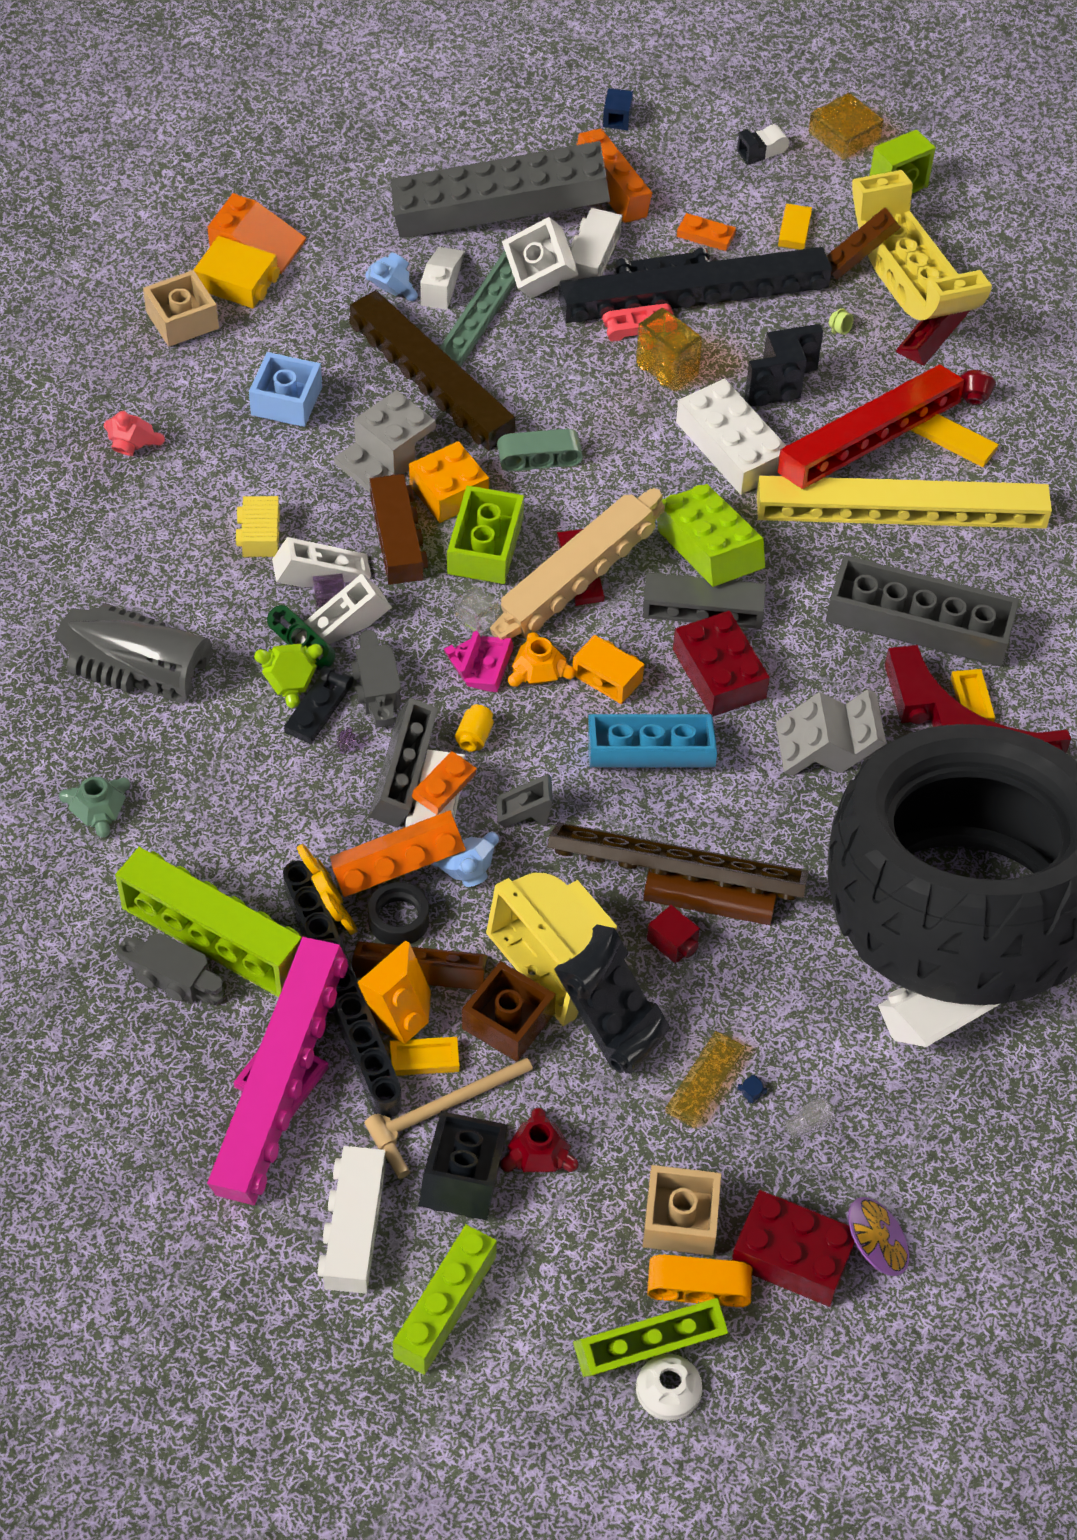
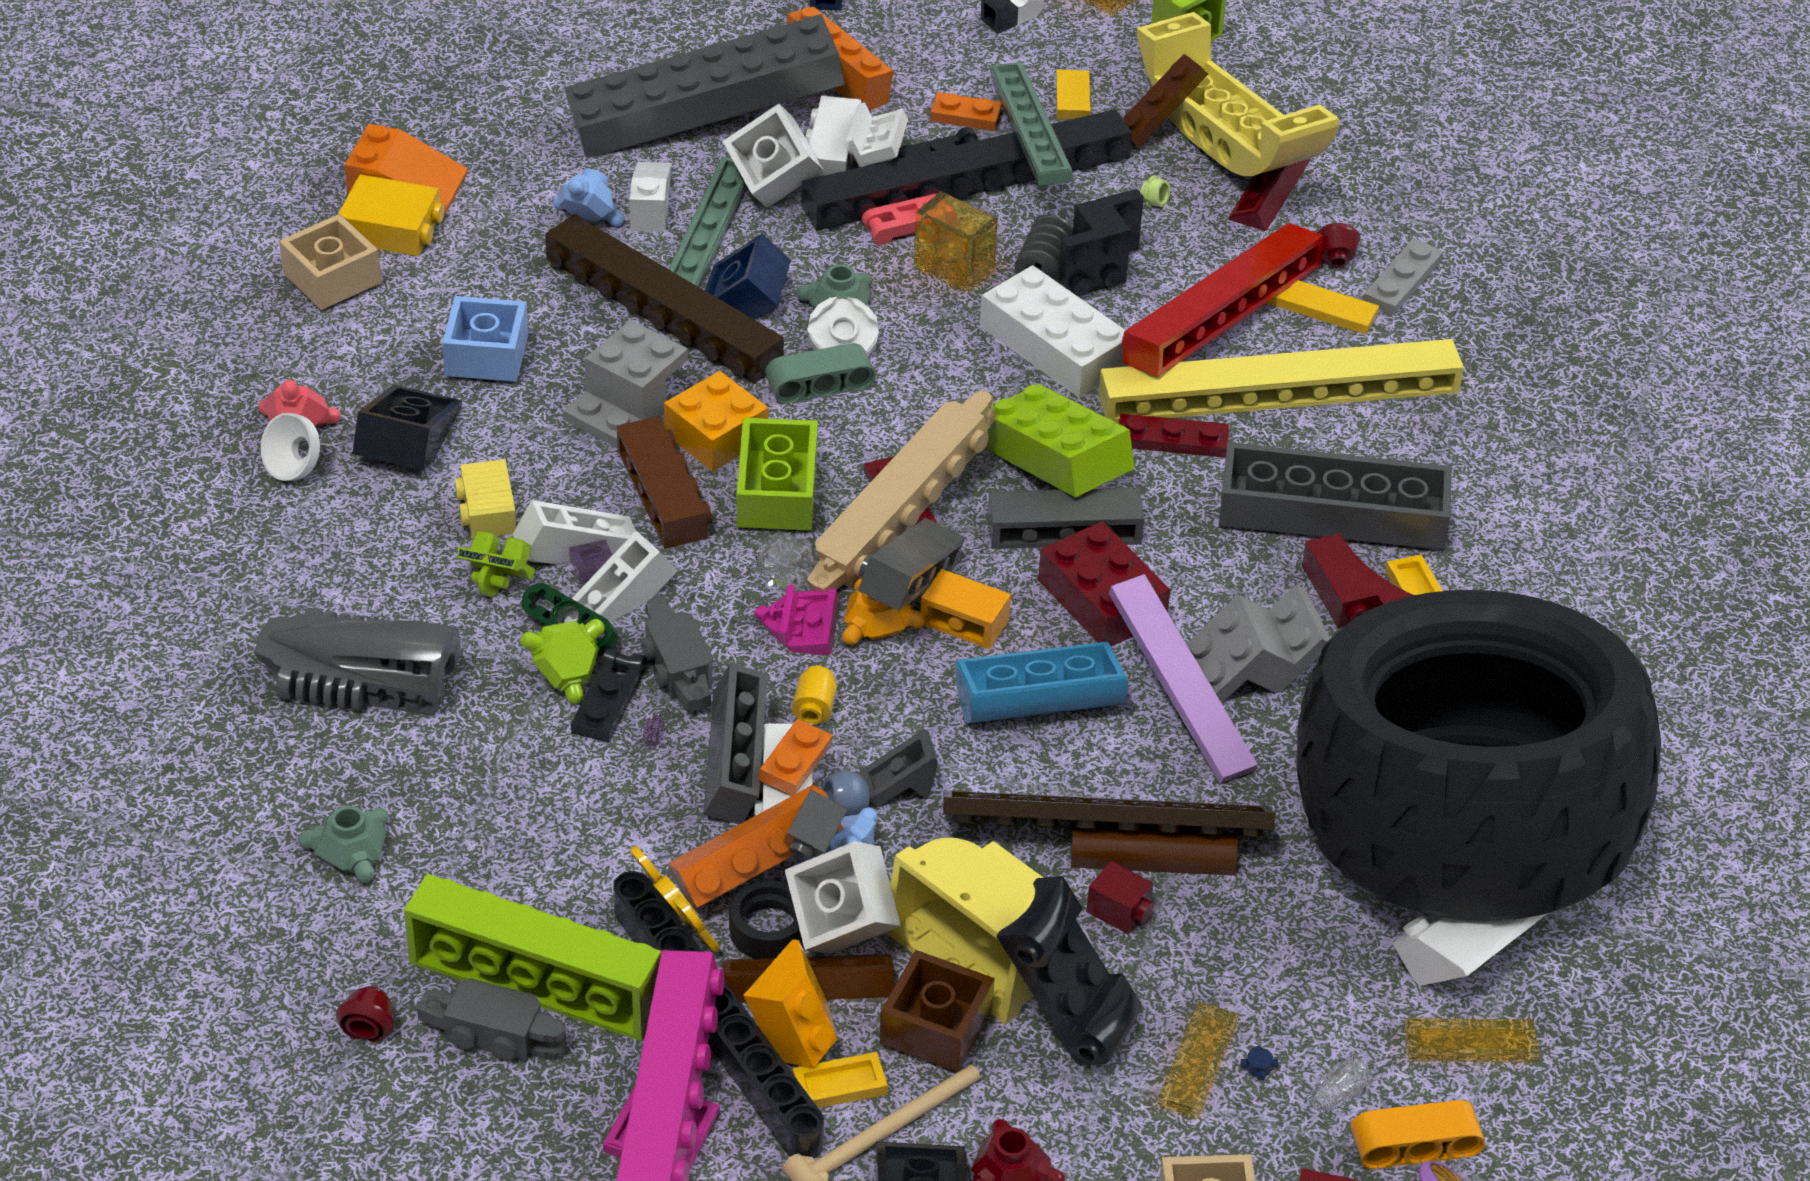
camera: 10 degrees left, 10 degrees down
none -> white piece [261,413,320,481]
none -> dark red cone [336,986,394,1042]
none -> black slope [352,384,463,472]
none -> lime hips [456,530,535,597]
none -> dark blue slope [705,234,791,320]
none -> dark grey brick [783,789,848,860]
none -> white brick [785,841,901,954]
none -> sand green rock [796,264,873,308]
none -> white tile [807,297,879,356]
none -> sand blue piece [821,770,871,816]
none -> white bracket [845,102,908,167]
none -> dark grey brick [858,518,966,611]
none -> sand green tile [990,62,1073,186]
none -> dark grey piece [1015,215,1073,280]
none -> lavender tile [1108,574,1258,784]
none -> dark red plate [1119,414,1229,458]
none -> light orange beam [1350,1100,1485,1169]
none -> light grey plate [1363,239,1444,316]
none -> clear yellow tile [1404,1018,1539,1063]

